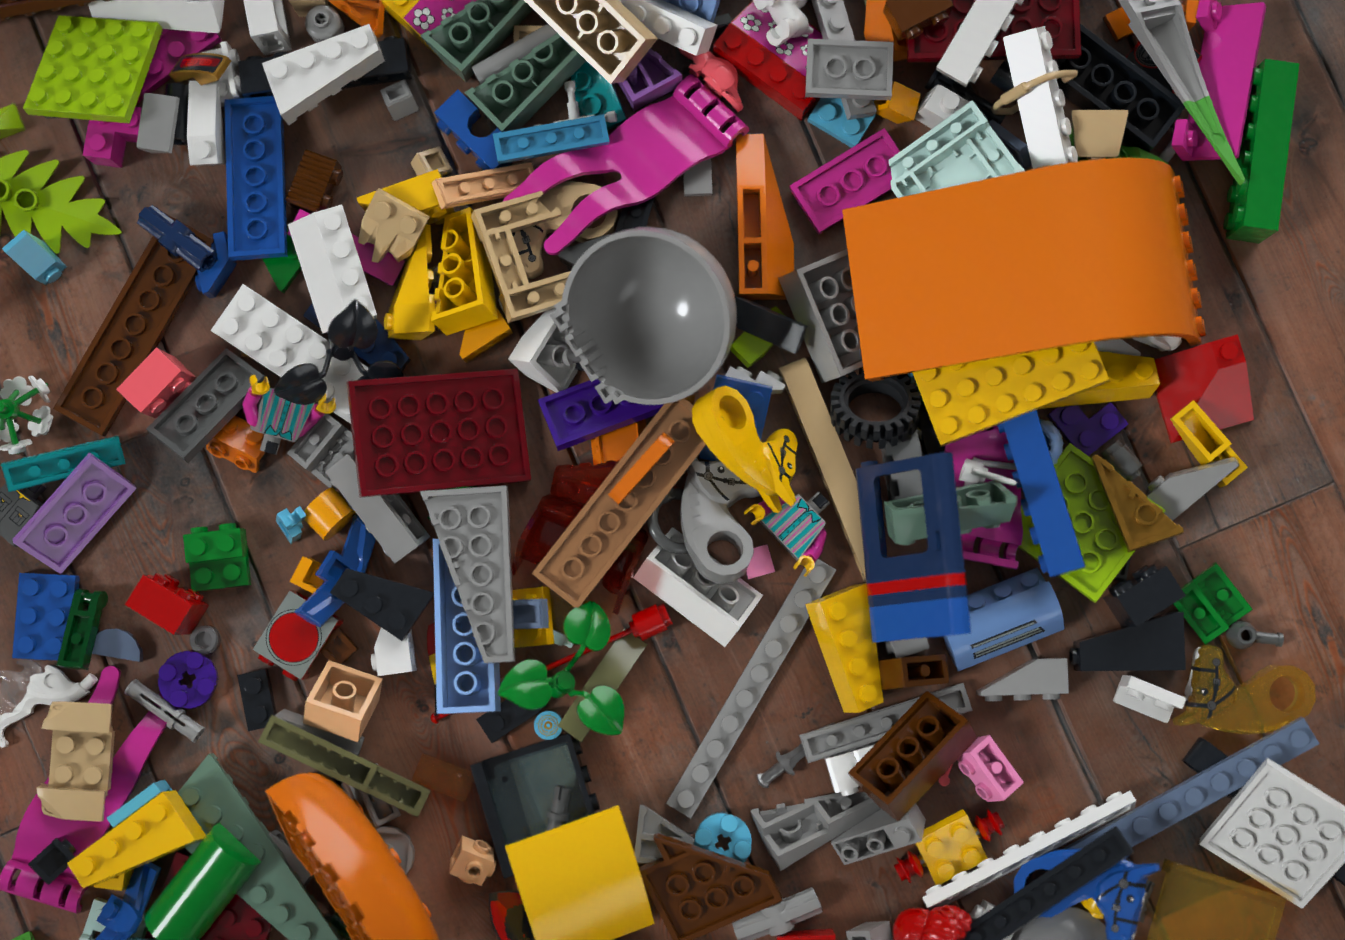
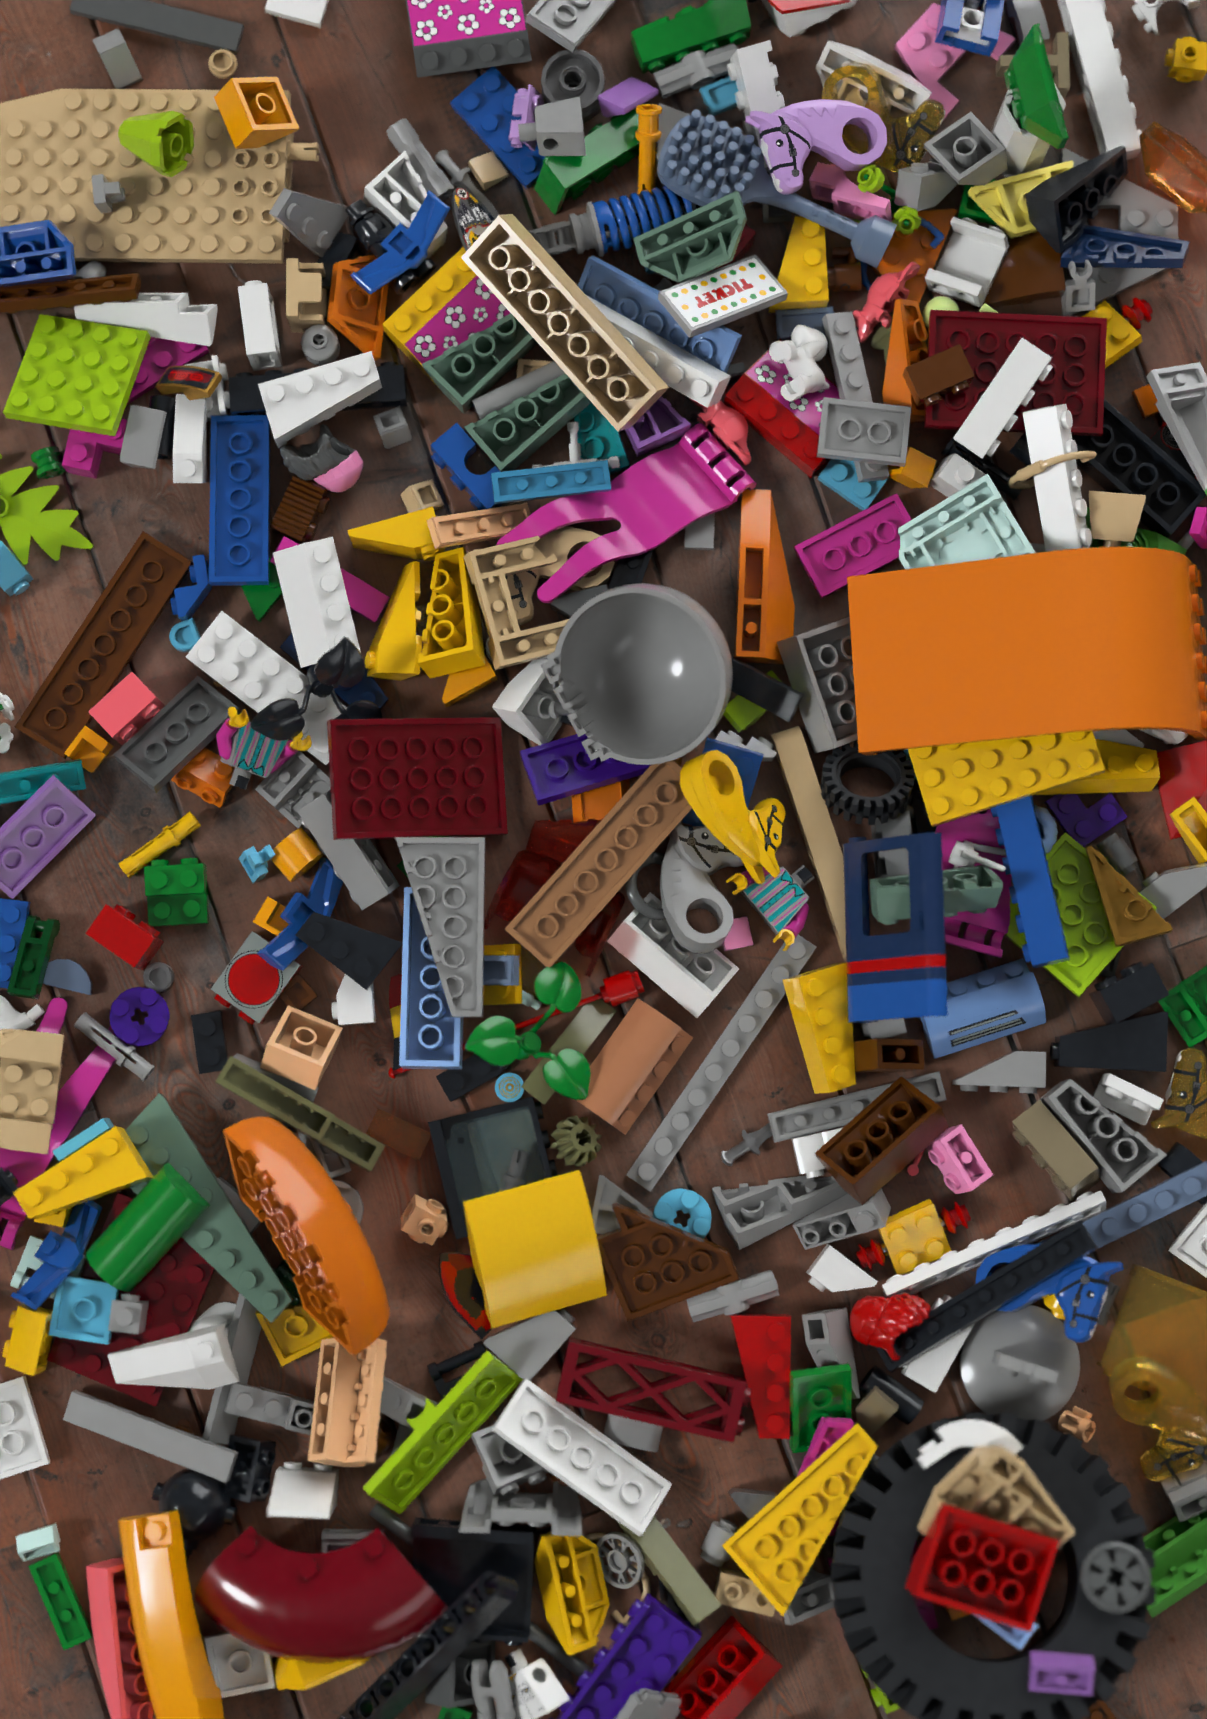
camera: 10 degrees left, 0 degrees up
dark blue piece [137,205,218,272] -> none
tan plate [358,188,430,263] -> none
orange beam [608,432,675,505] -> none
sand blue tile [989,120,1032,170] -> none
none -> green wheel [31,446,66,479]
none -> light orange panel [64,725,114,773]
none -> yellow pin [118,811,201,878]
none -> medium azure tile [169,618,200,652]
none -> dark grey hair [280,424,363,493]
none -> olive gear [551,1115,602,1167]
none -> nougat brick [577,998,693,1135]
none -> white slope [806,1244,878,1292]
none -> dark tan wedge [1012,1100,1100,1203]
none -> light grey wedge [1038,1079,1167,1194]

